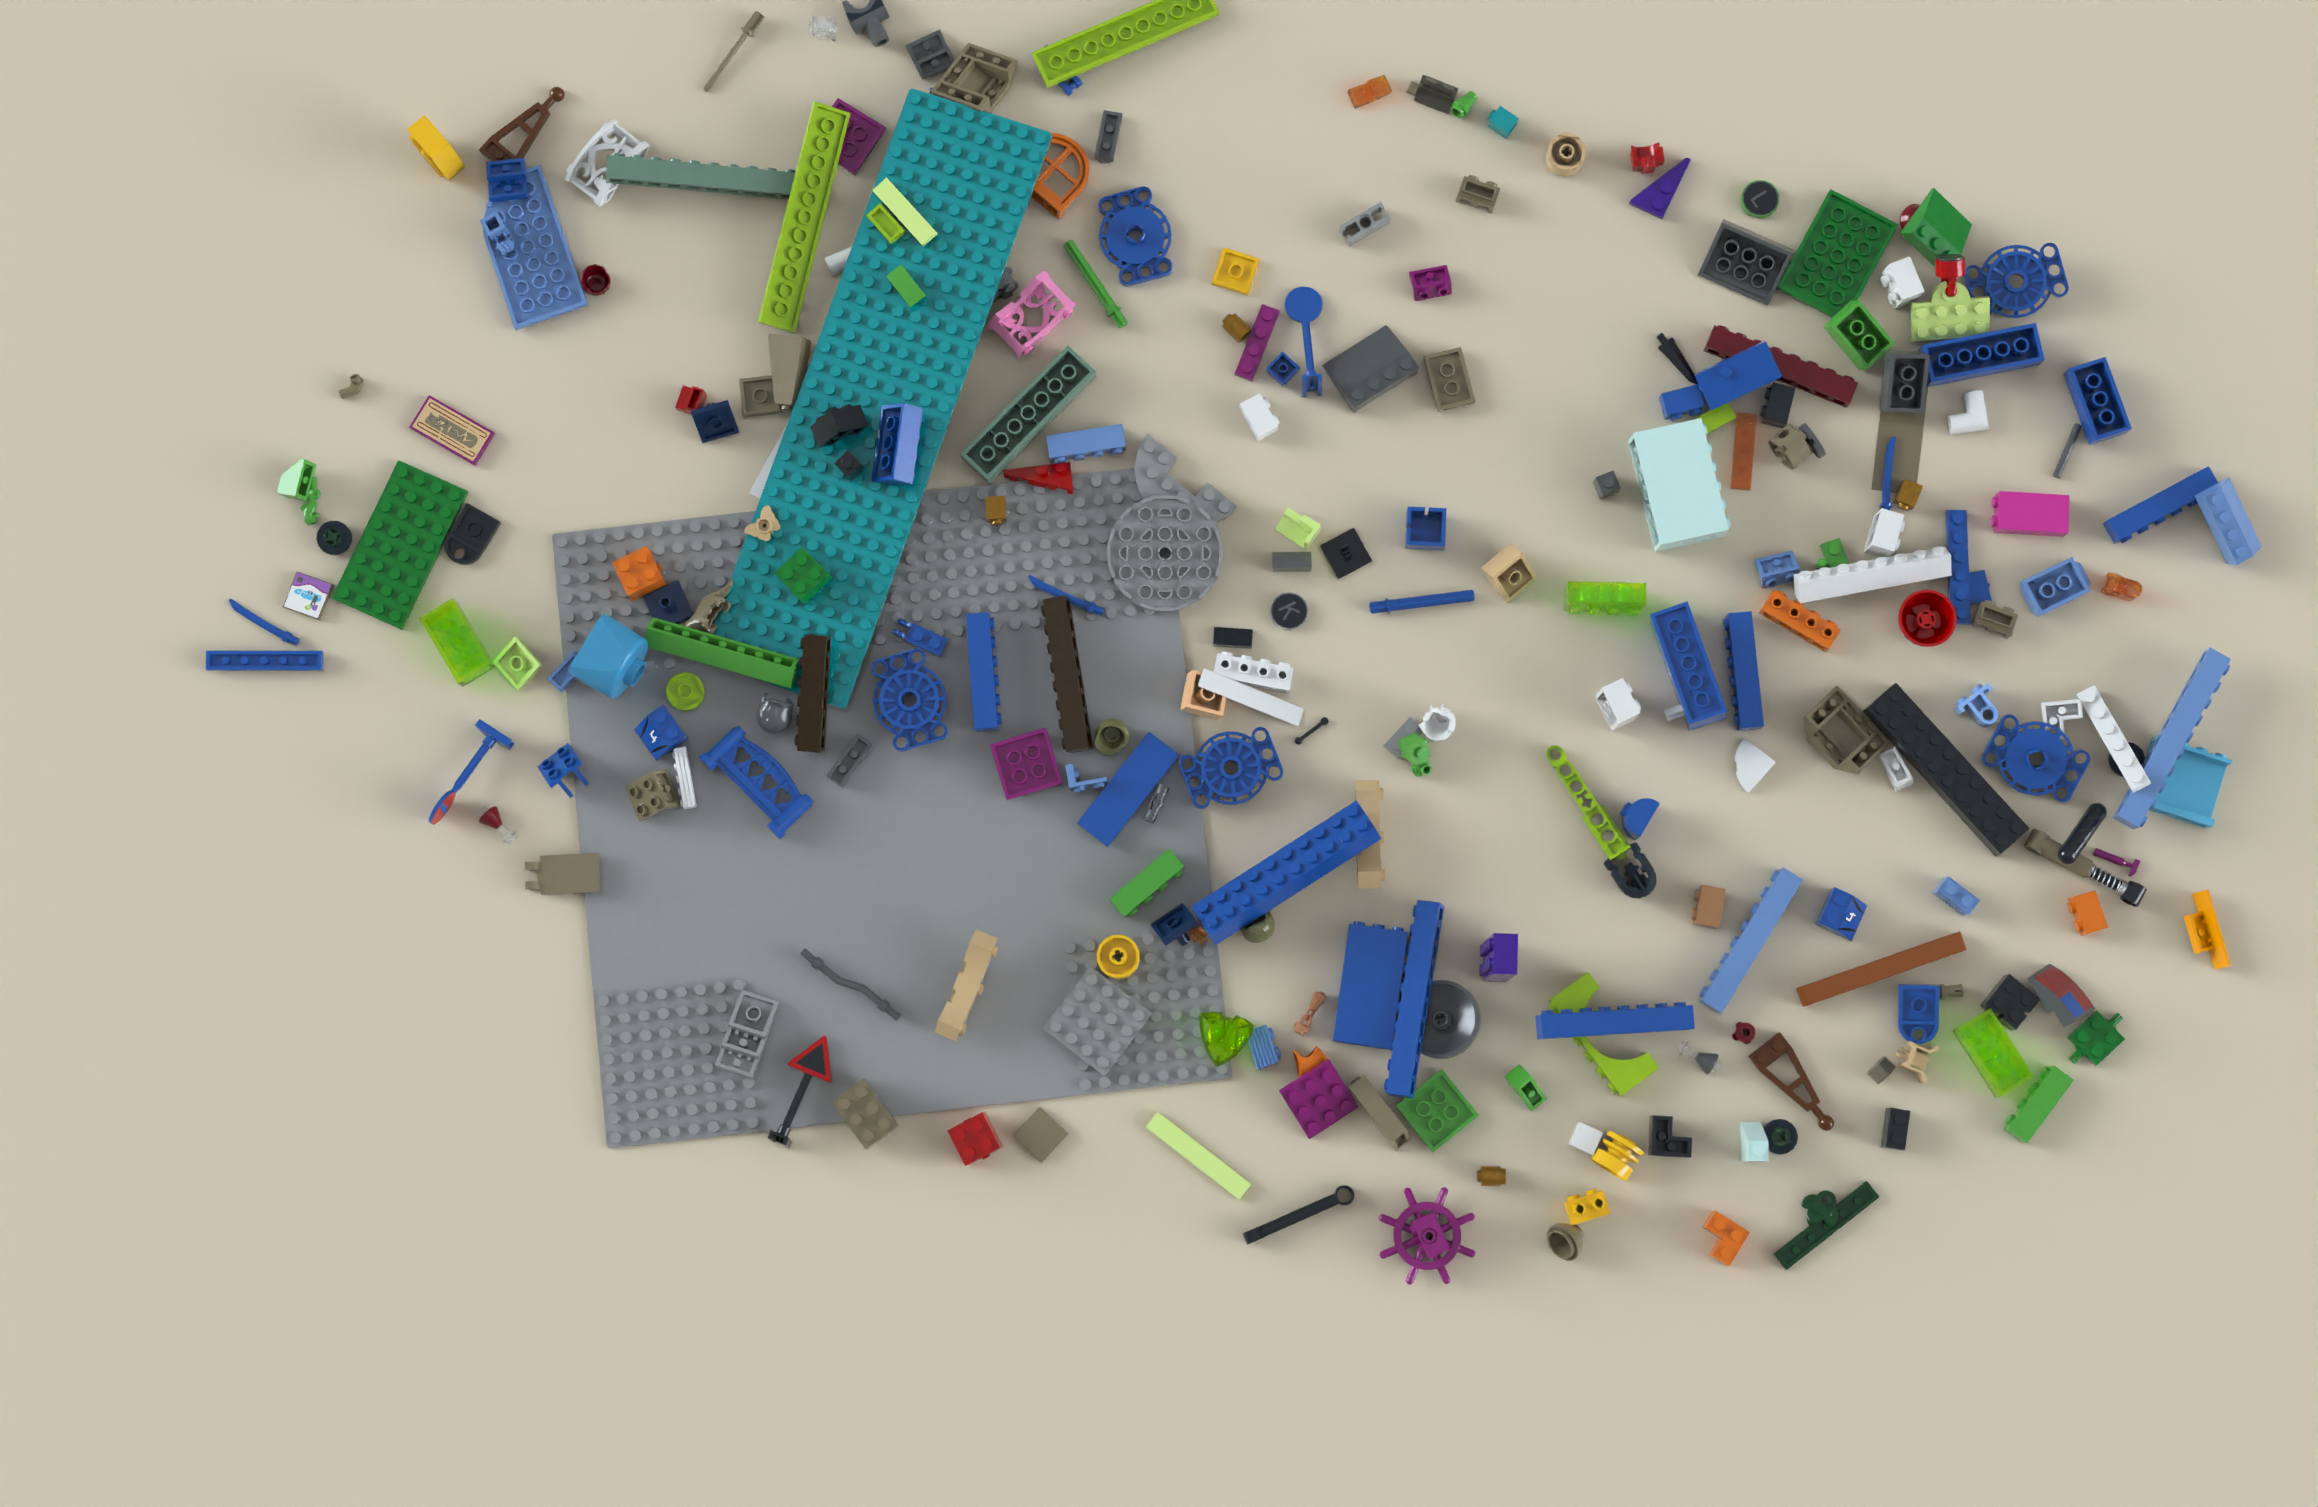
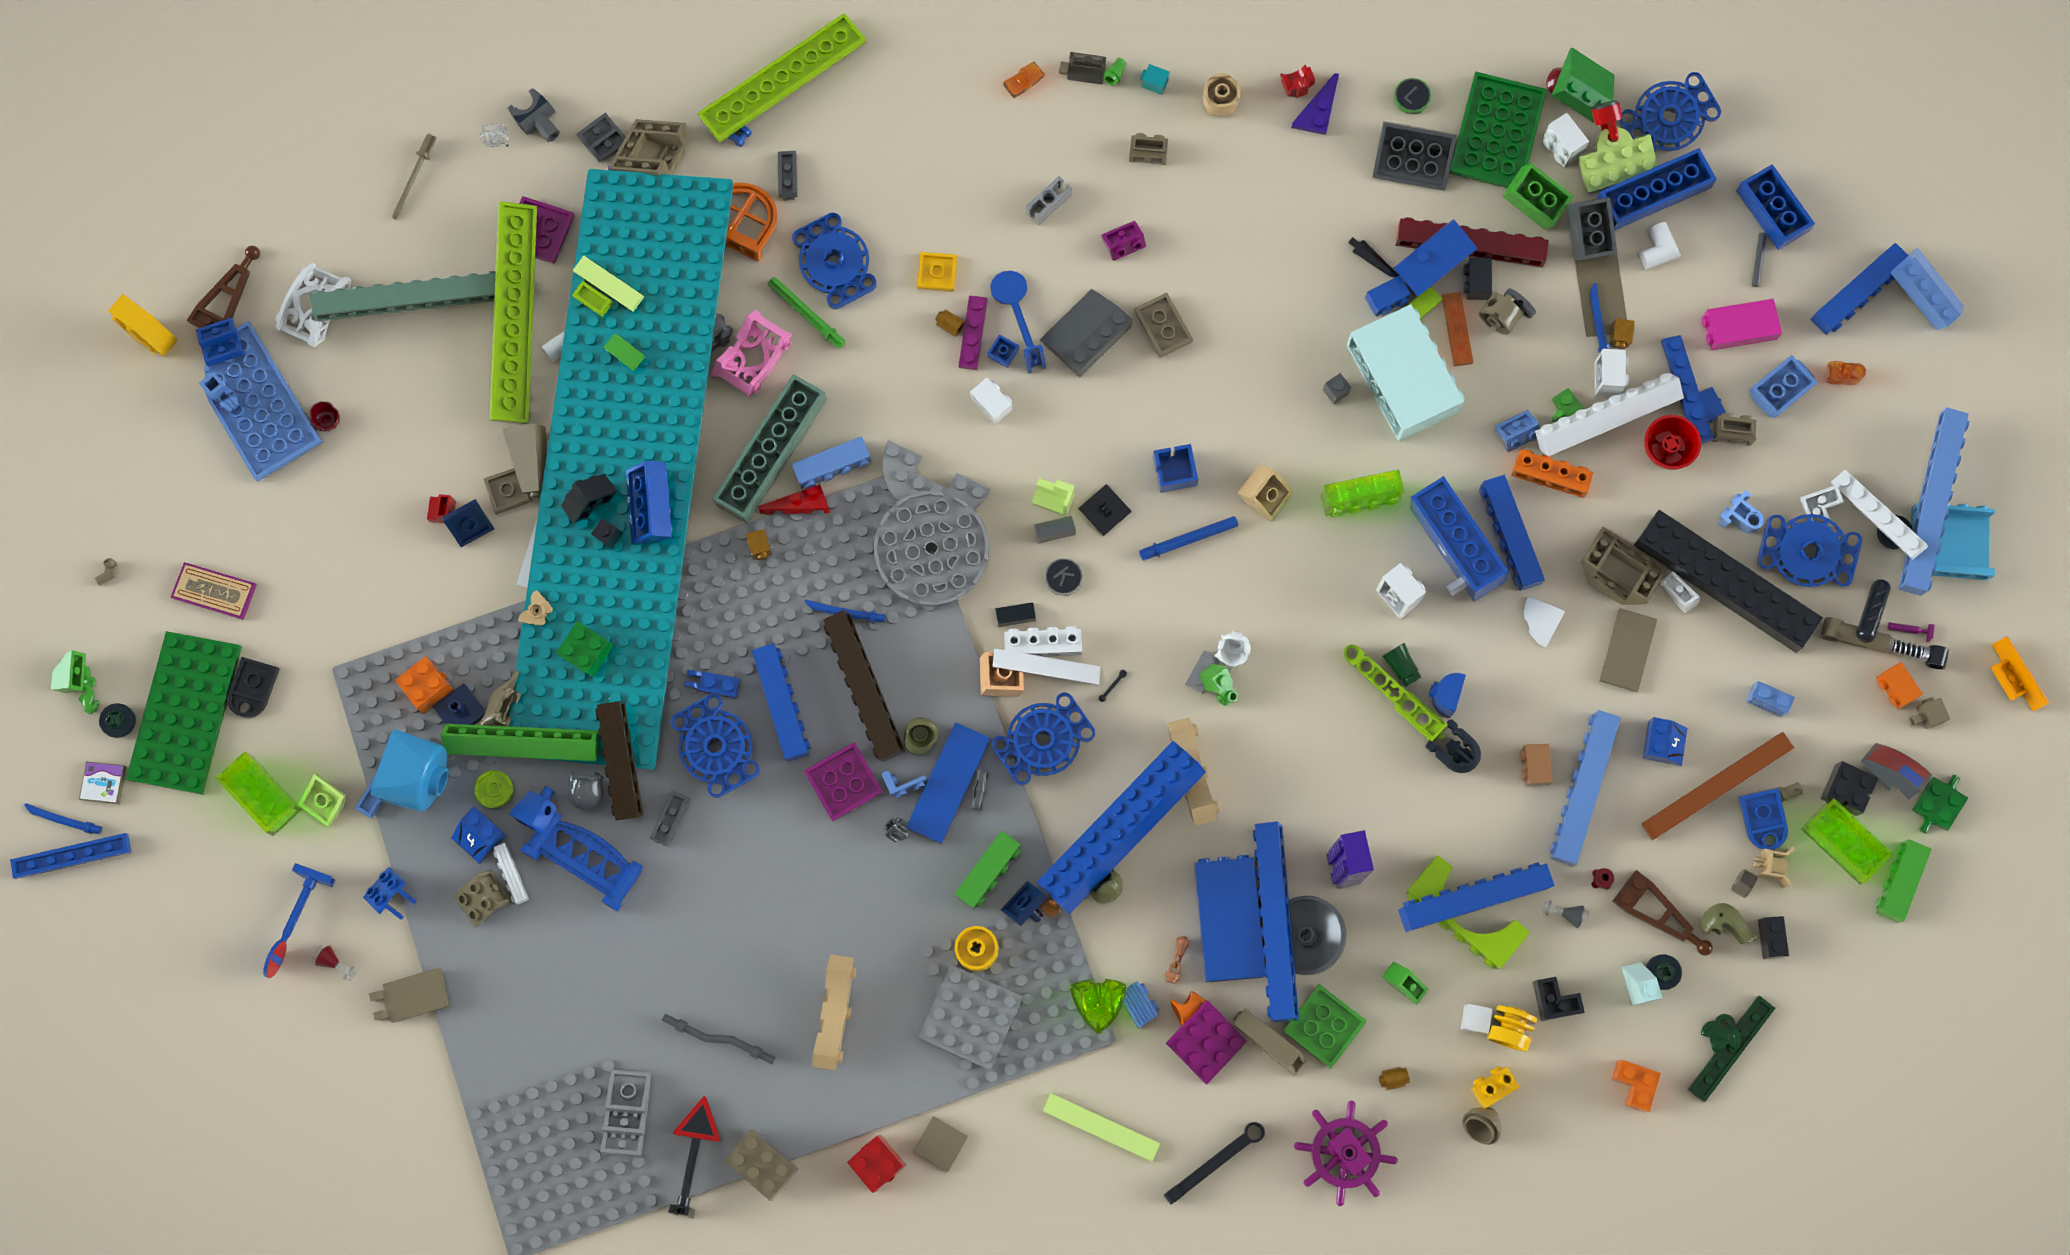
camera: 15 degrees left, 5 degrees down
none -> blue torso [509,786,557,835]
none -> dark grey gear [885,817,909,843]
none -> dark green plant [1382,642,1422,687]
none -> dark tan tile [1599,608,1657,692]
none -> olive piece [1700,903,1757,944]
none -> dark tan brick [1908,697,1950,729]

